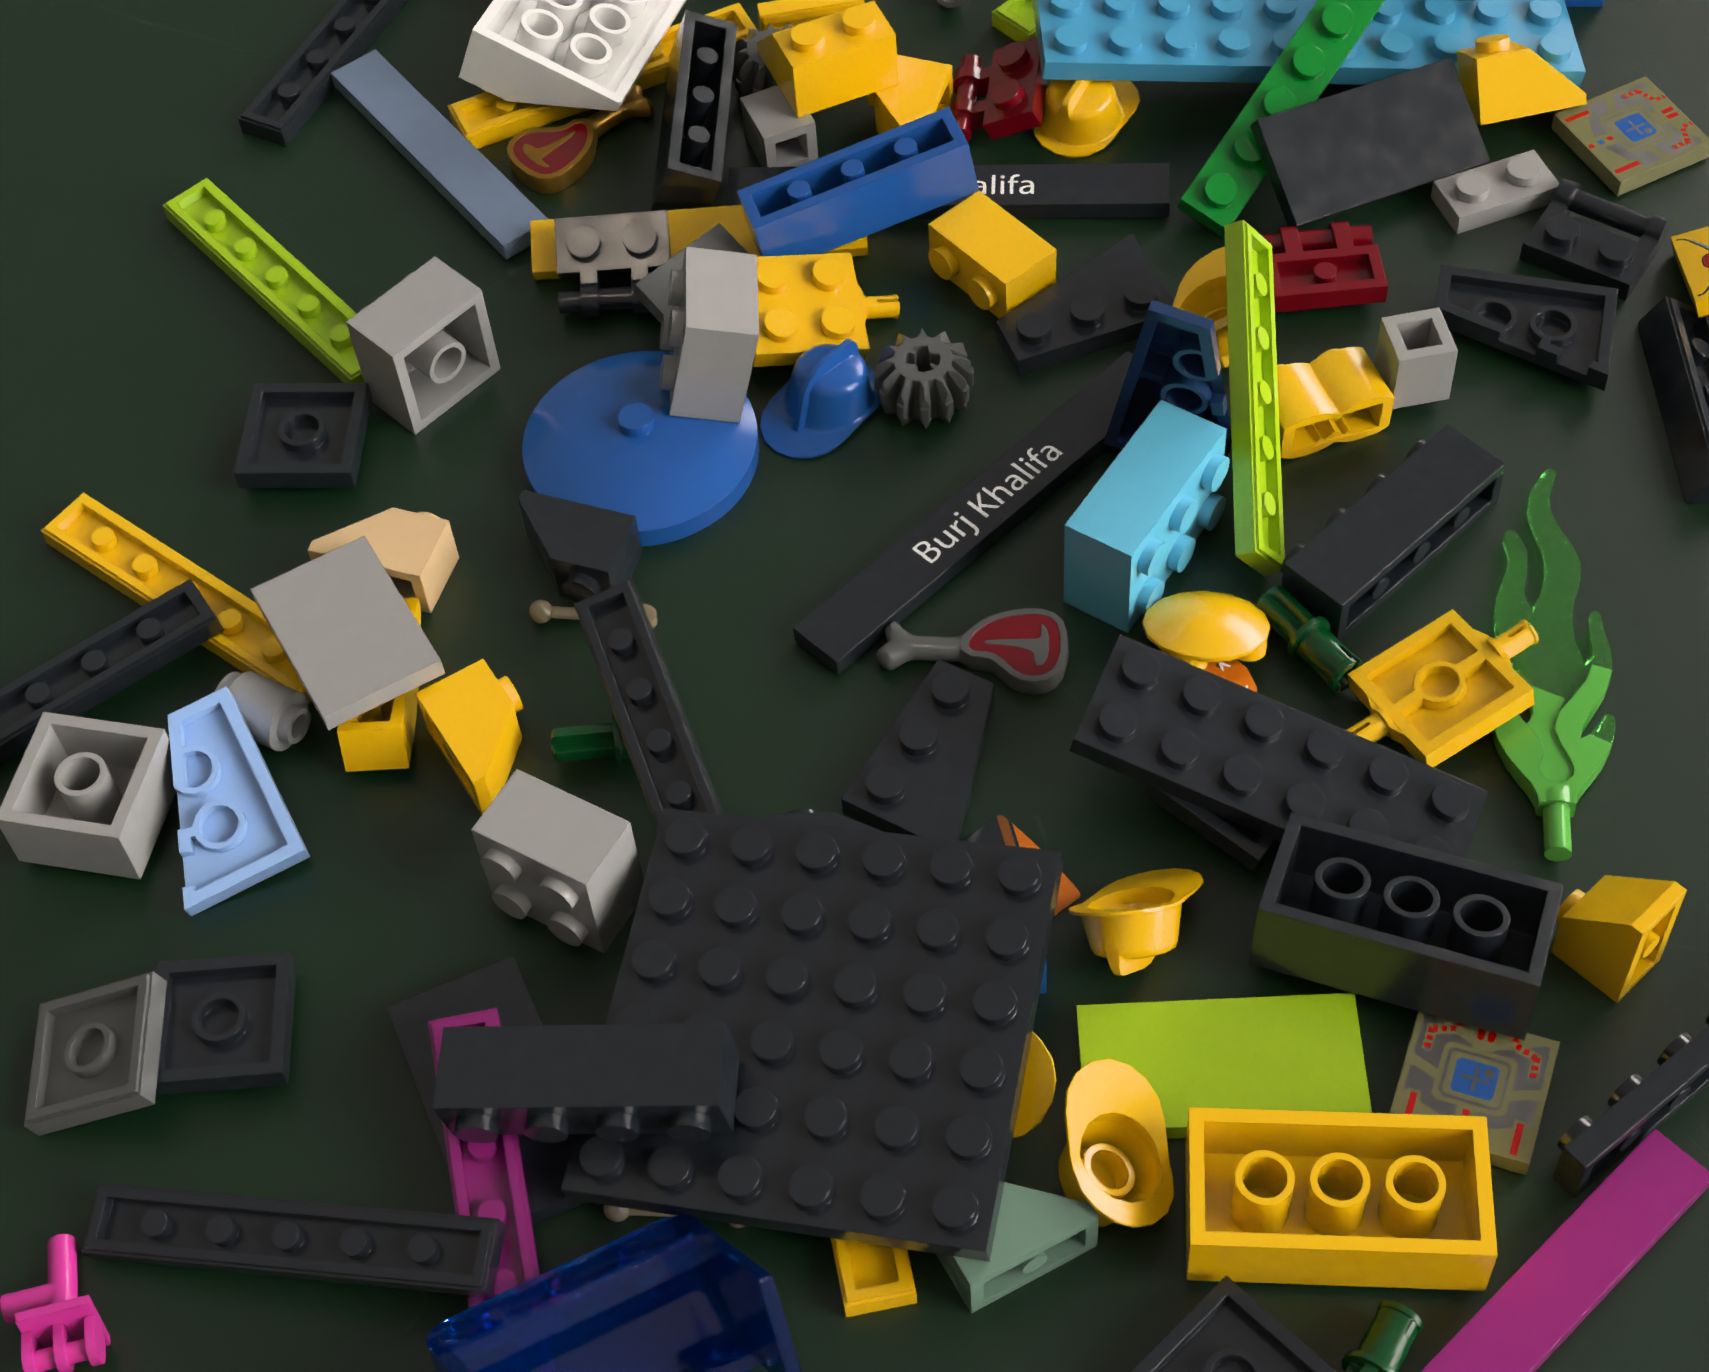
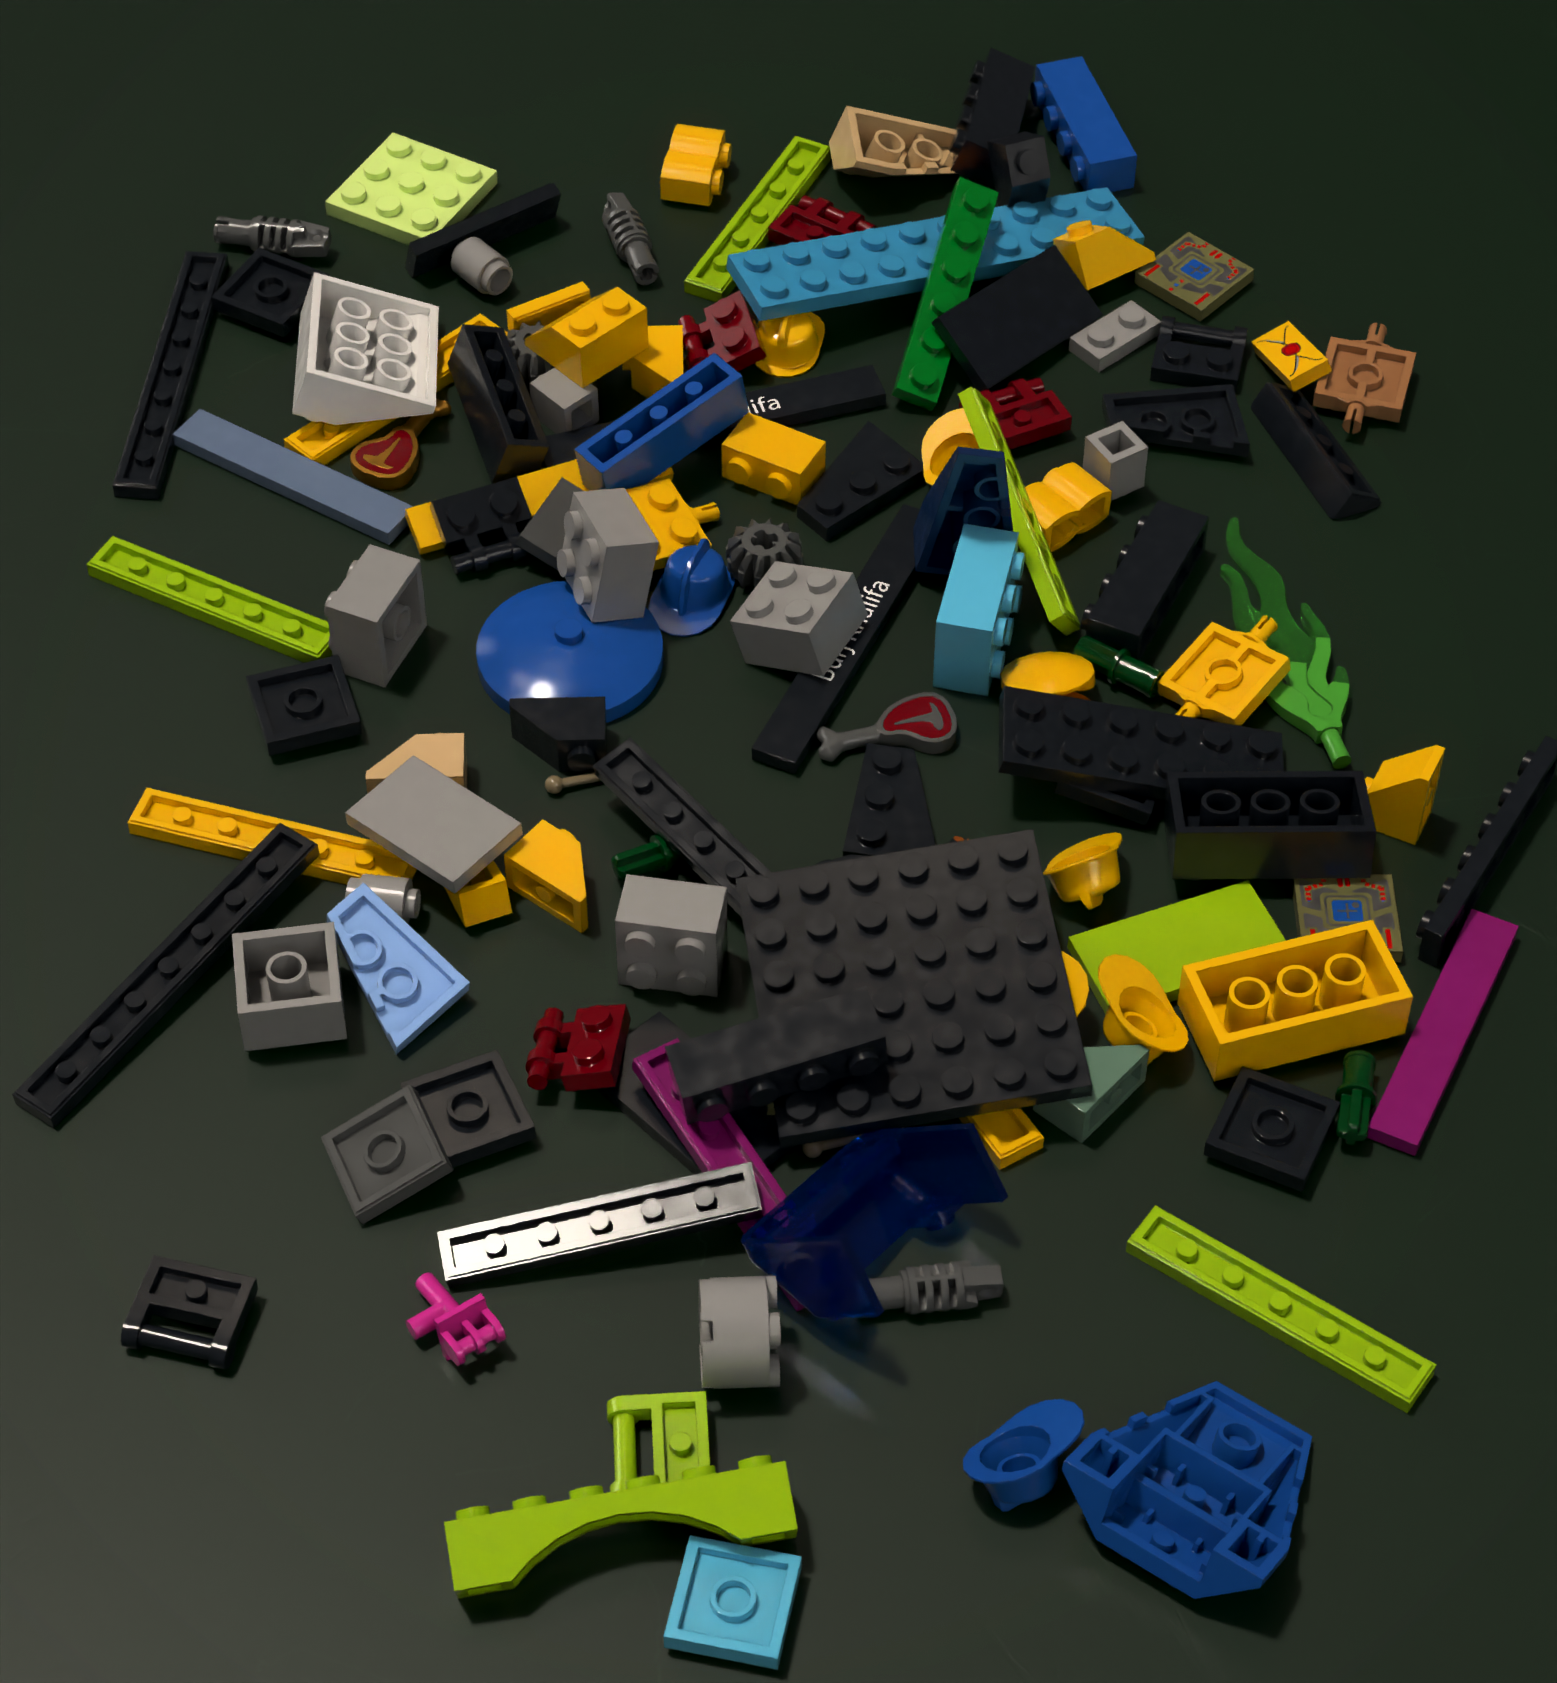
camera: 25 degrees left, 5 degrees down
none -> dark red plate [525,1004,631,1091]
none -> light grey brick [730,561,868,676]

